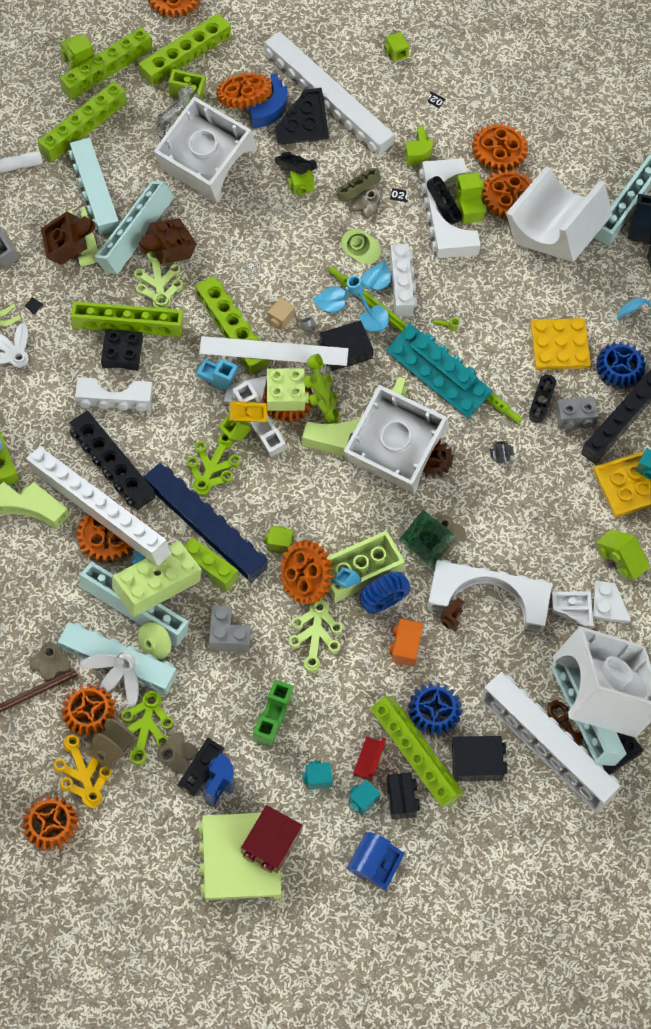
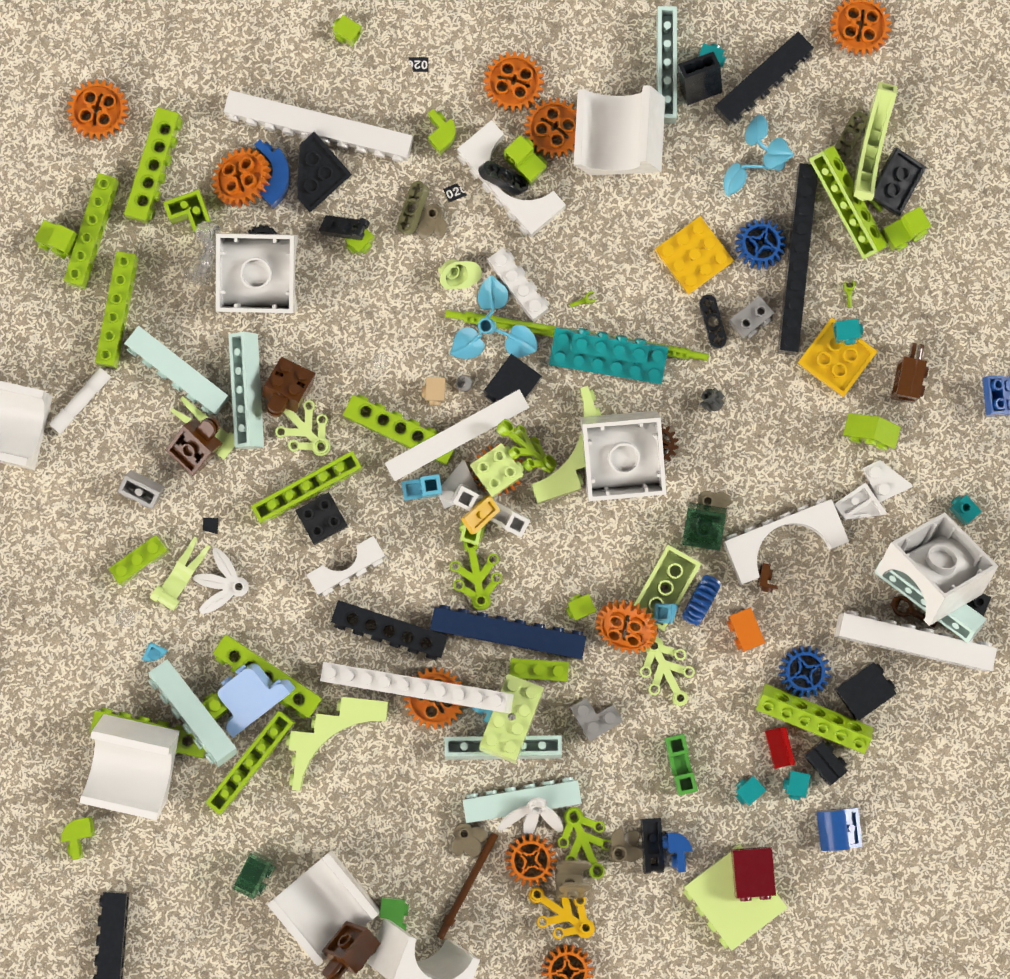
camera: 30 degrees left, 20 degrees up
yellowish green dish [138,622,171,660] -> none

